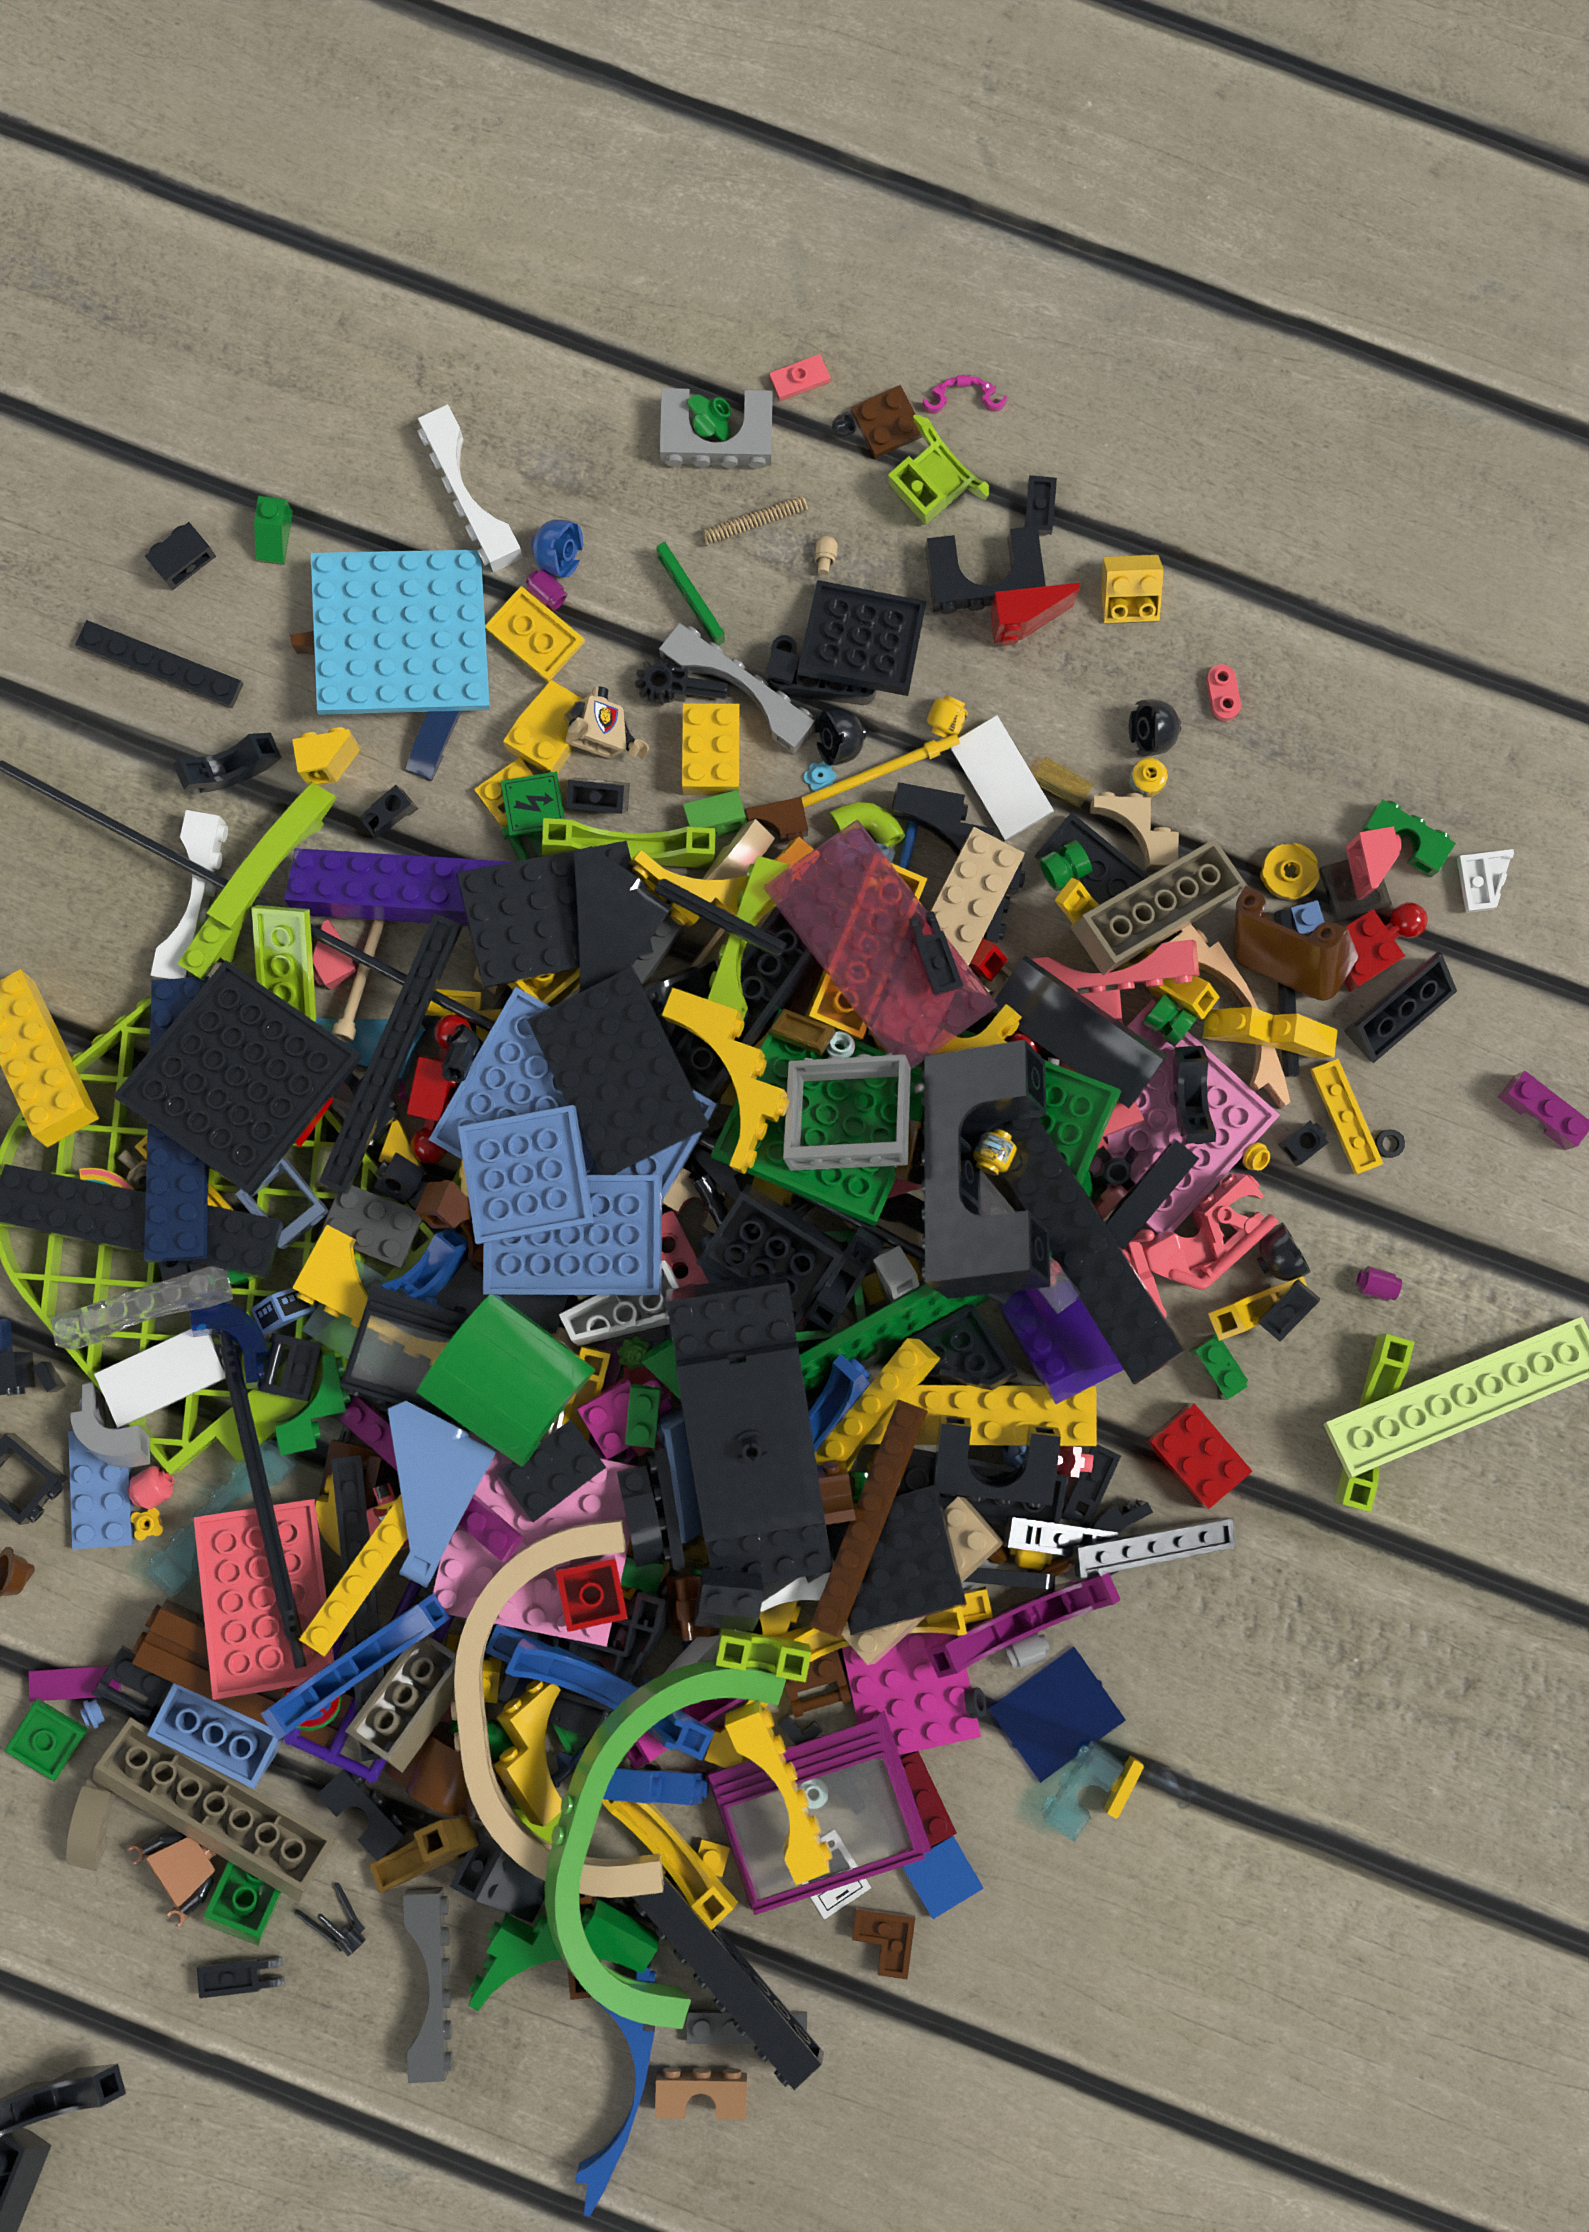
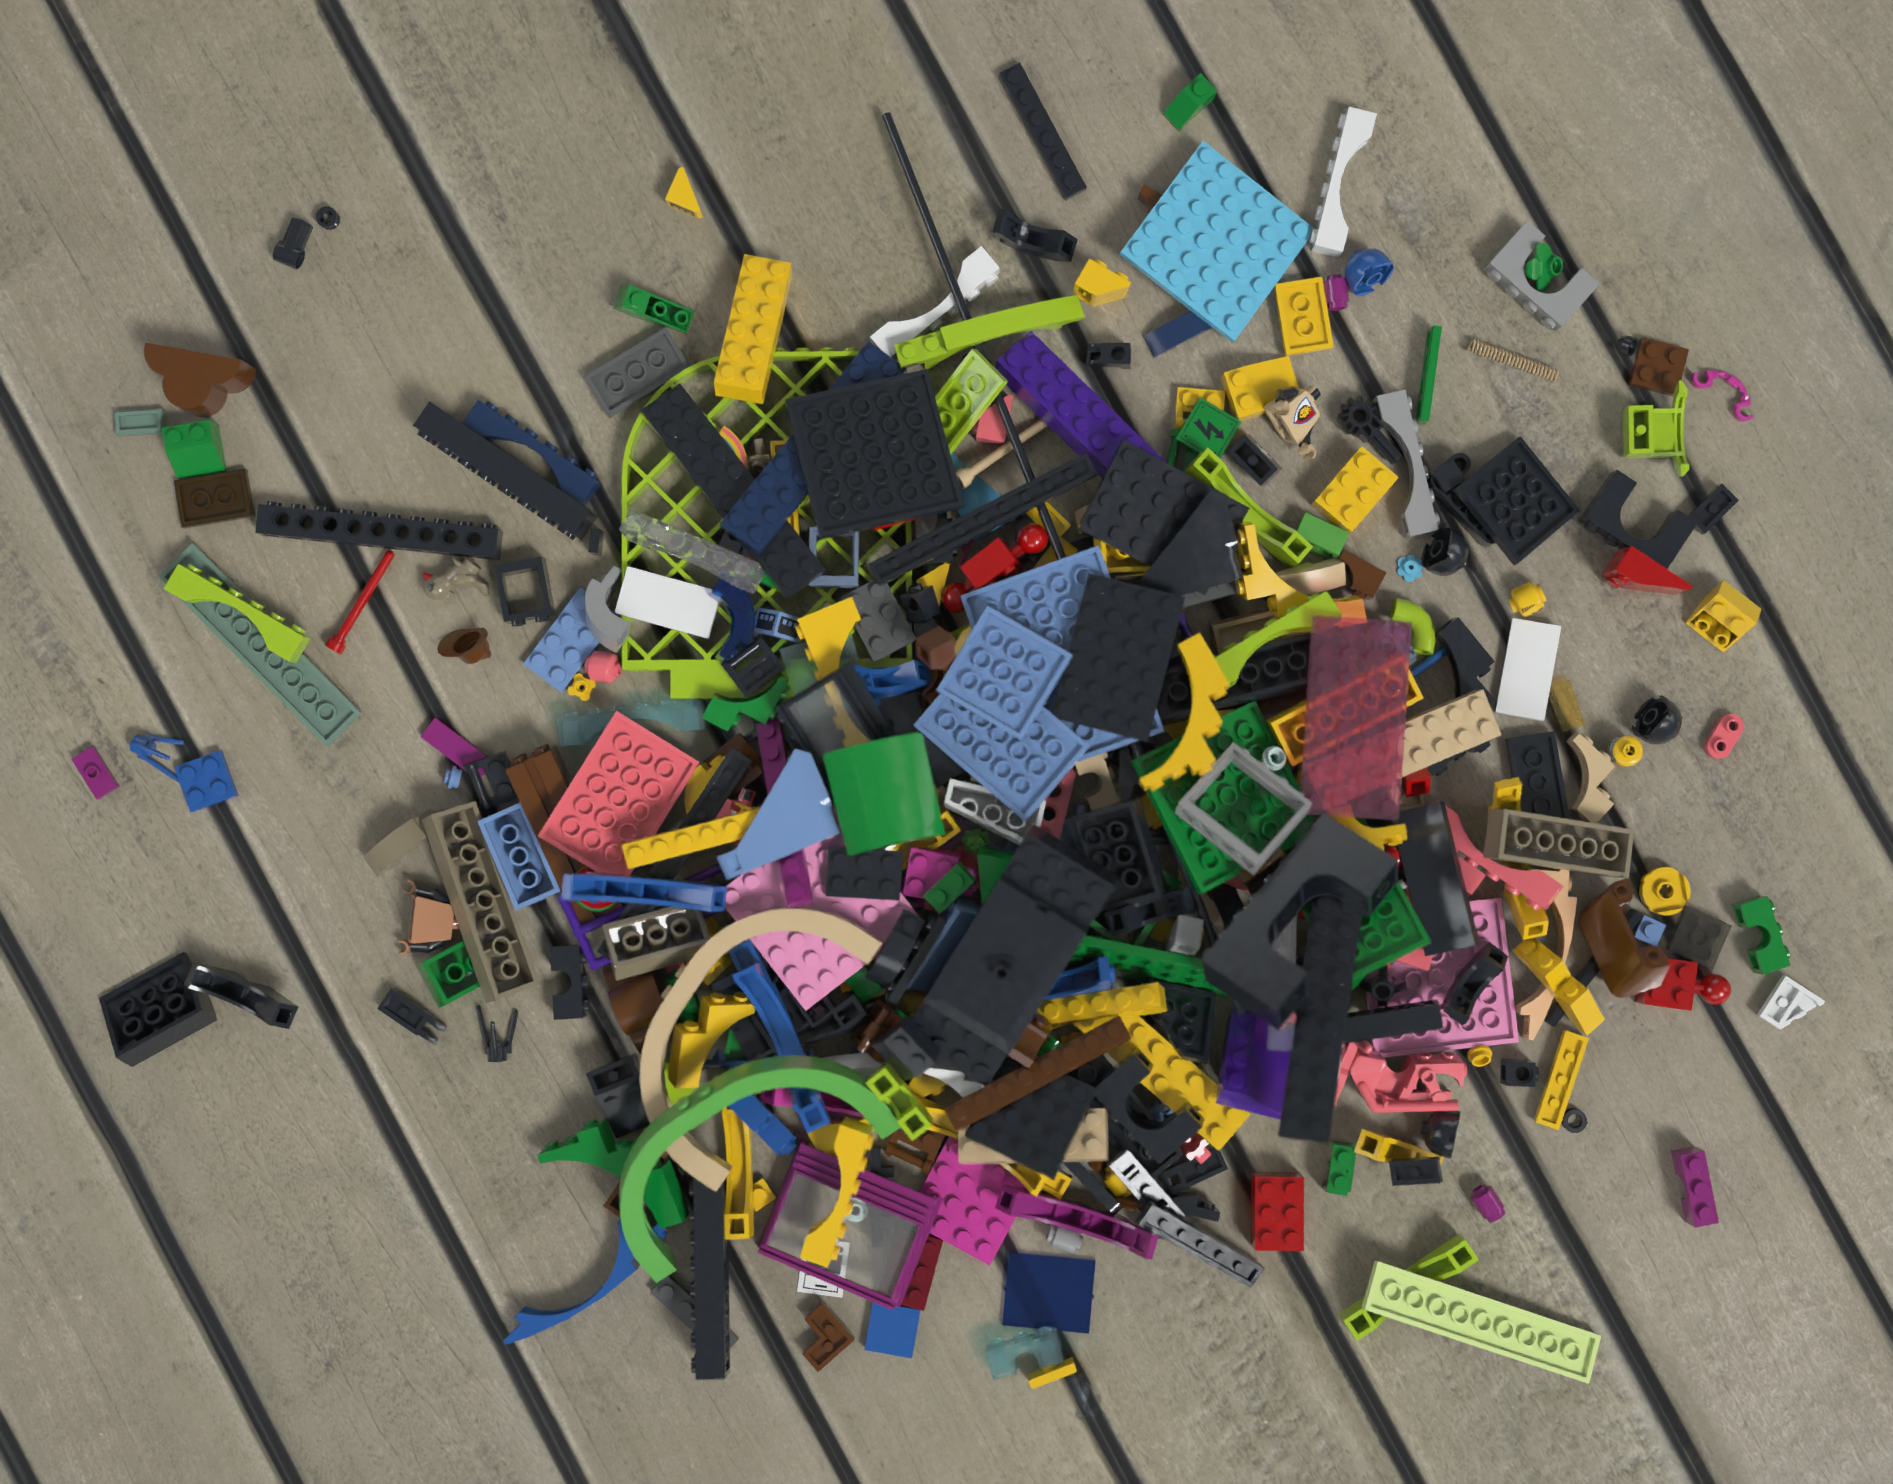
camera: 45 degrees right, 5 degrees up
green tile [4,1698,88,1782] -> none
black brick [145,522,216,591] -> none
black axle [216,1317,307,1669] -> none
pearl gold arch [369,1817,479,1893] -> none
dark grey arch [403,1887,453,2083] -> none
black piece [441,1024,484,1083] -> none
red brick [555,1555,628,1632] -> none
black arch [644,960,718,1017] -> none
black axle [655,879,786,957] -> none
medium nougat arch [655,2067,747,2120] -> none
black pin [691,1173,729,1228] -> none
coral plate [769,354,831,402] -> none
pearl gold tile [770,1009,836,1055] -> none
yellow bar [801,734,960,808] -> none
tan cylinder [814,536,838,575] -> none
black hinge [908,911,963,997] -> none
black piece [965,1687,986,1719] -> none
head [973,1129,1017,1176] -> none
green wheel [1039,840,1092,891] -> none
coral plate [1094,1185,1129,1220] -> none
green wheel [1142,994,1197,1047] -> none
black slope [1343,952,1457,1063] -> none
coral slope [1346,827,1401,901] -> none

